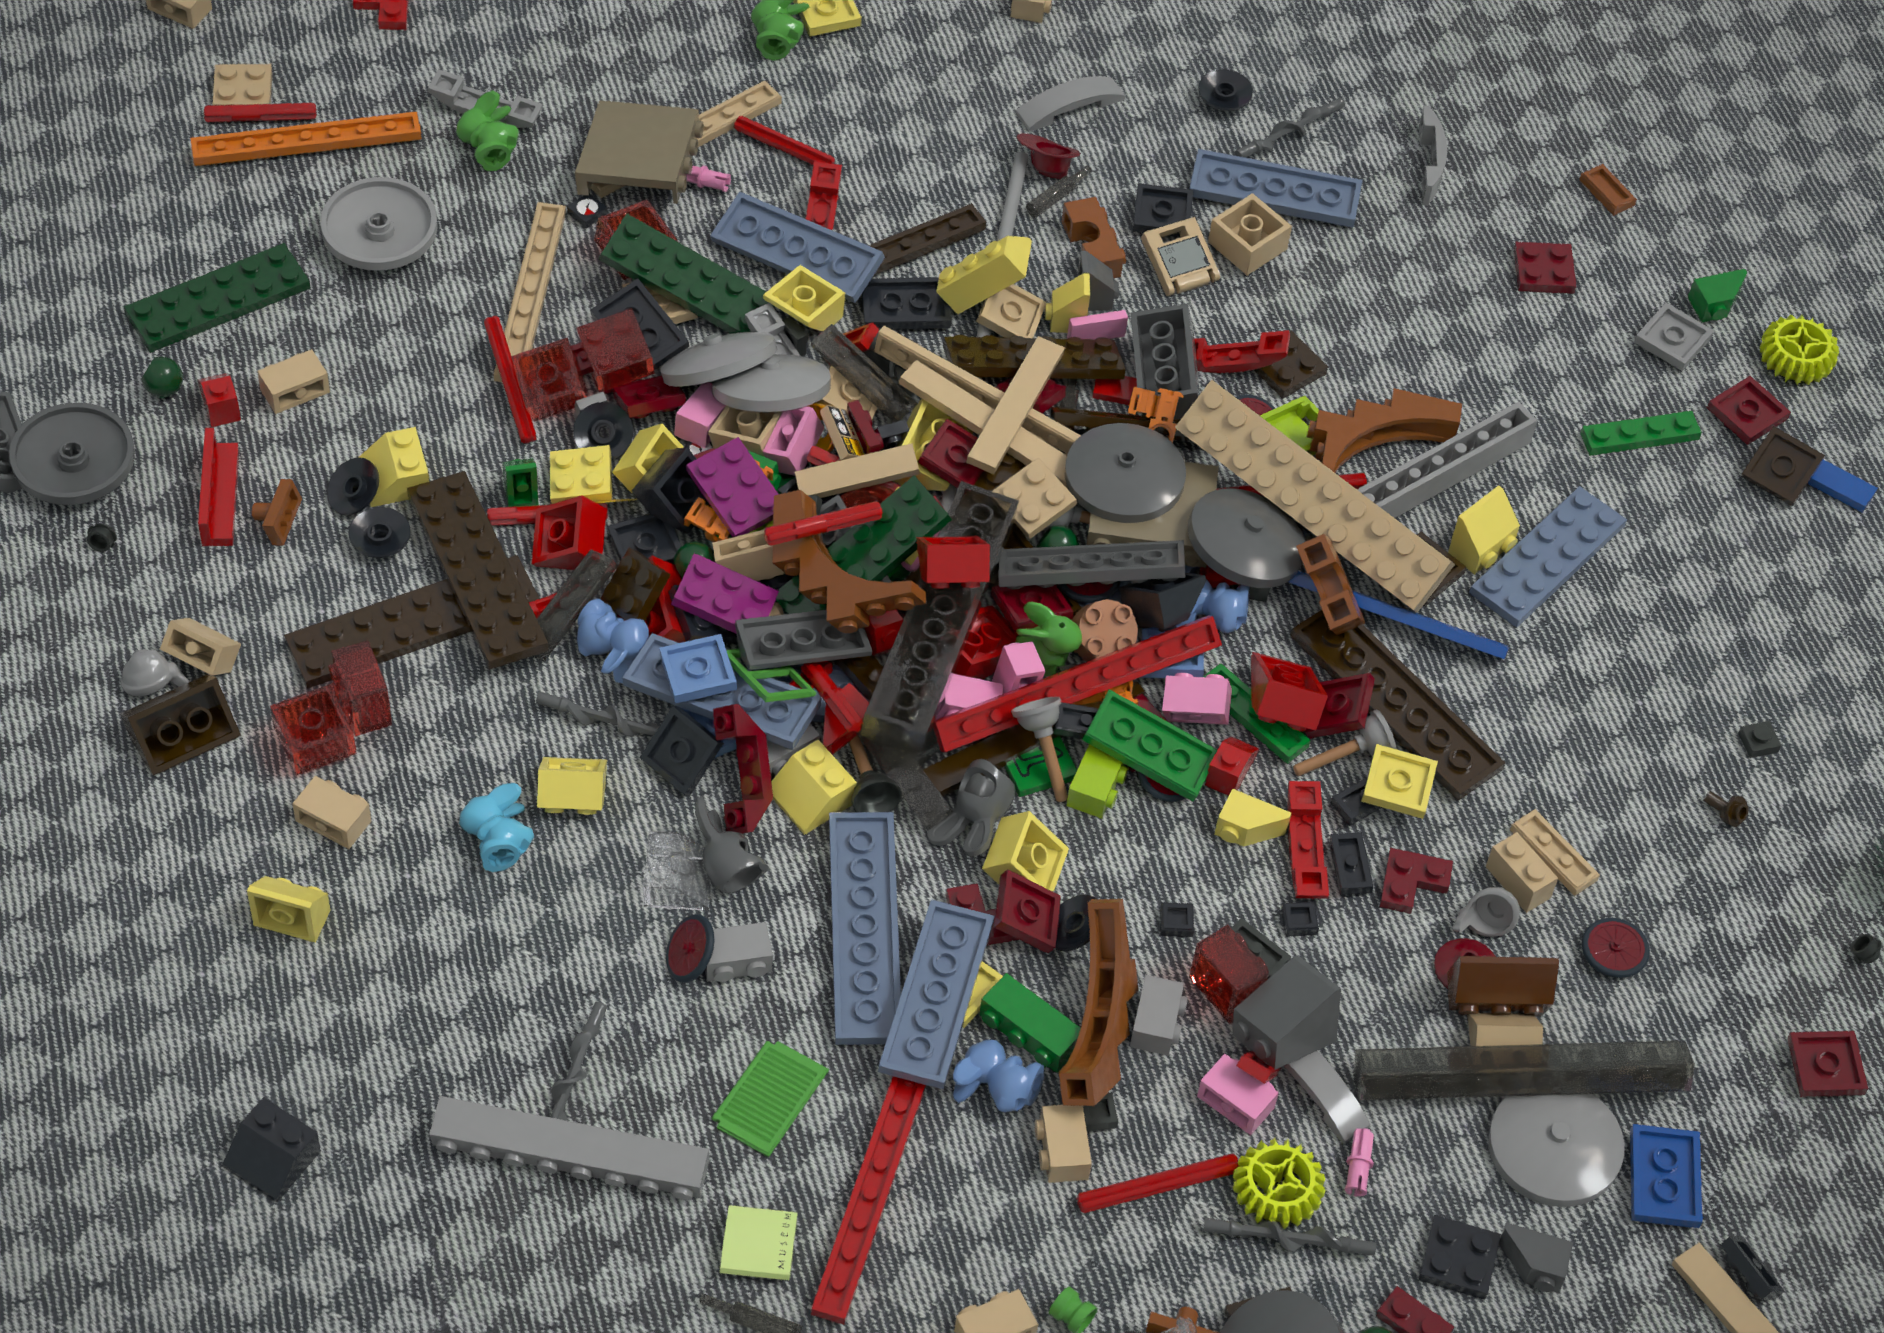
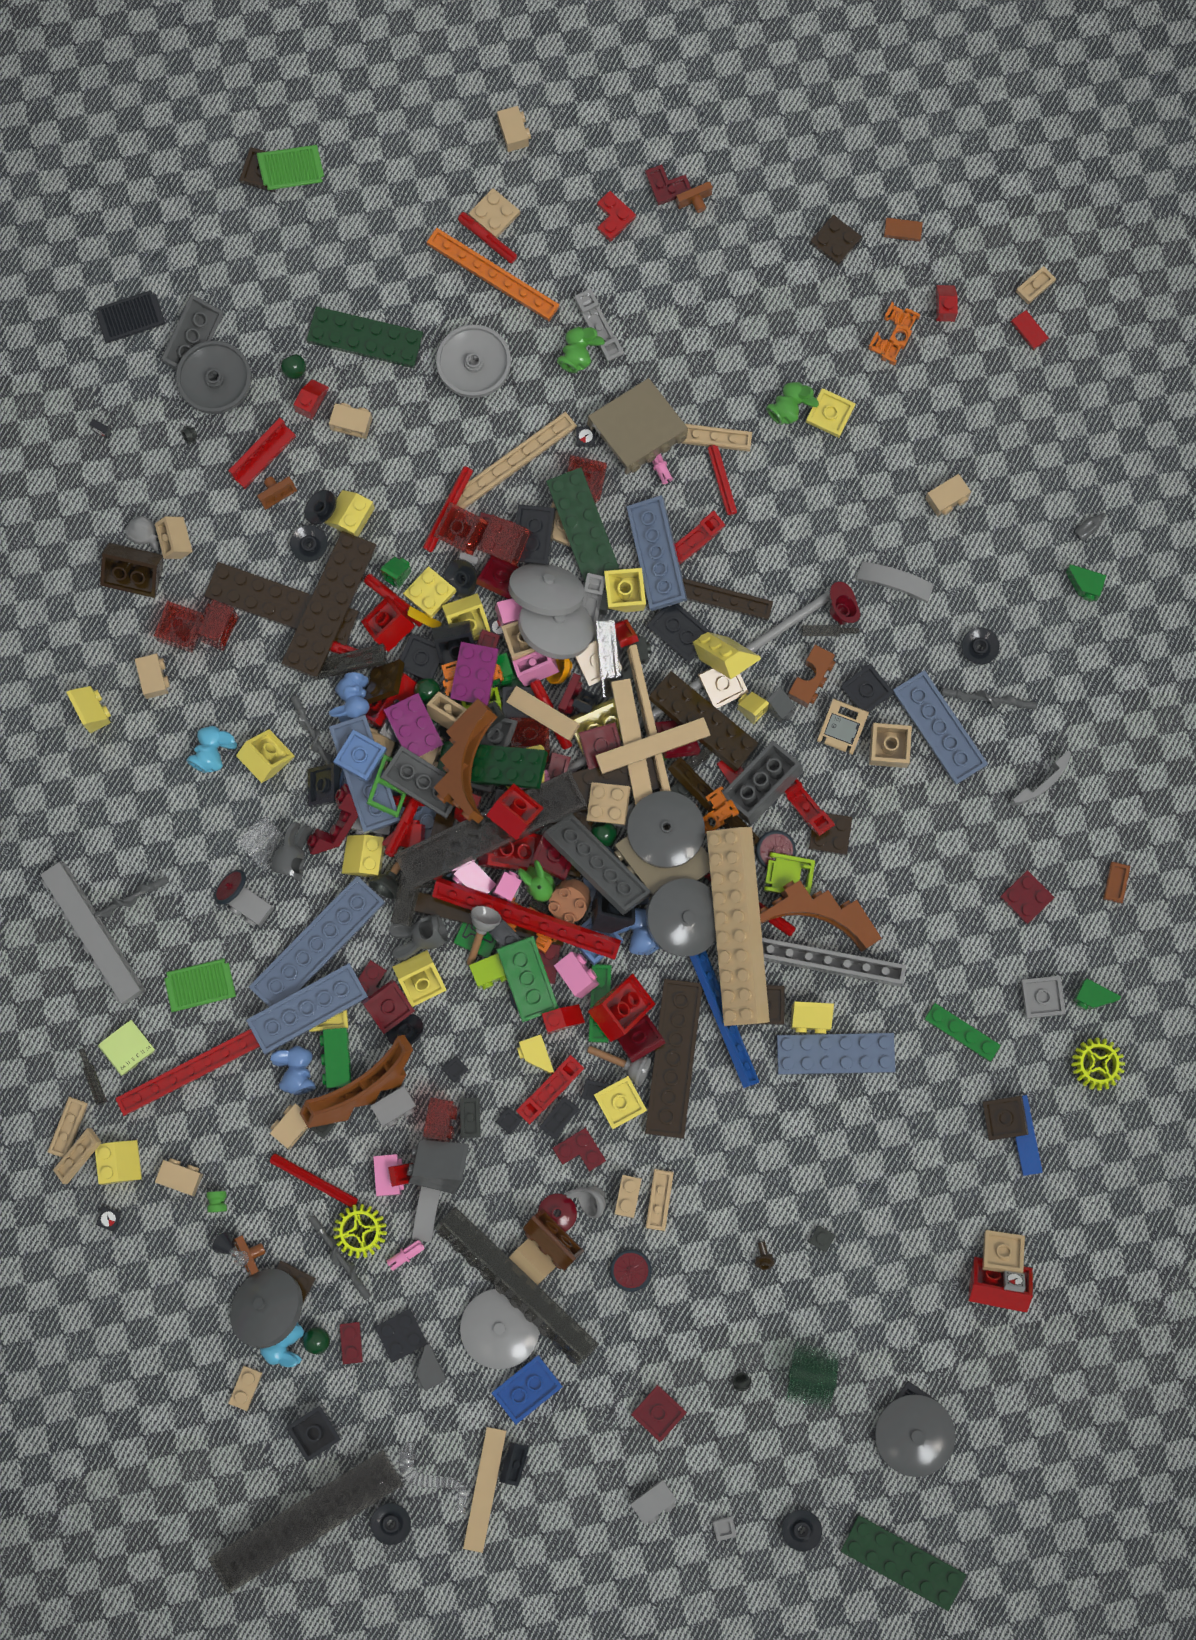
camera: 50 degrees right, 25 degrees up
red axle [764,501,883,546] -> none
tile [820,405,865,460] -> none
bright pink tile [1067,310,1128,339] -> none
dark orange arch [1296,534,1365,635] -> none
dark red plate [1707,376,1791,445] -> none

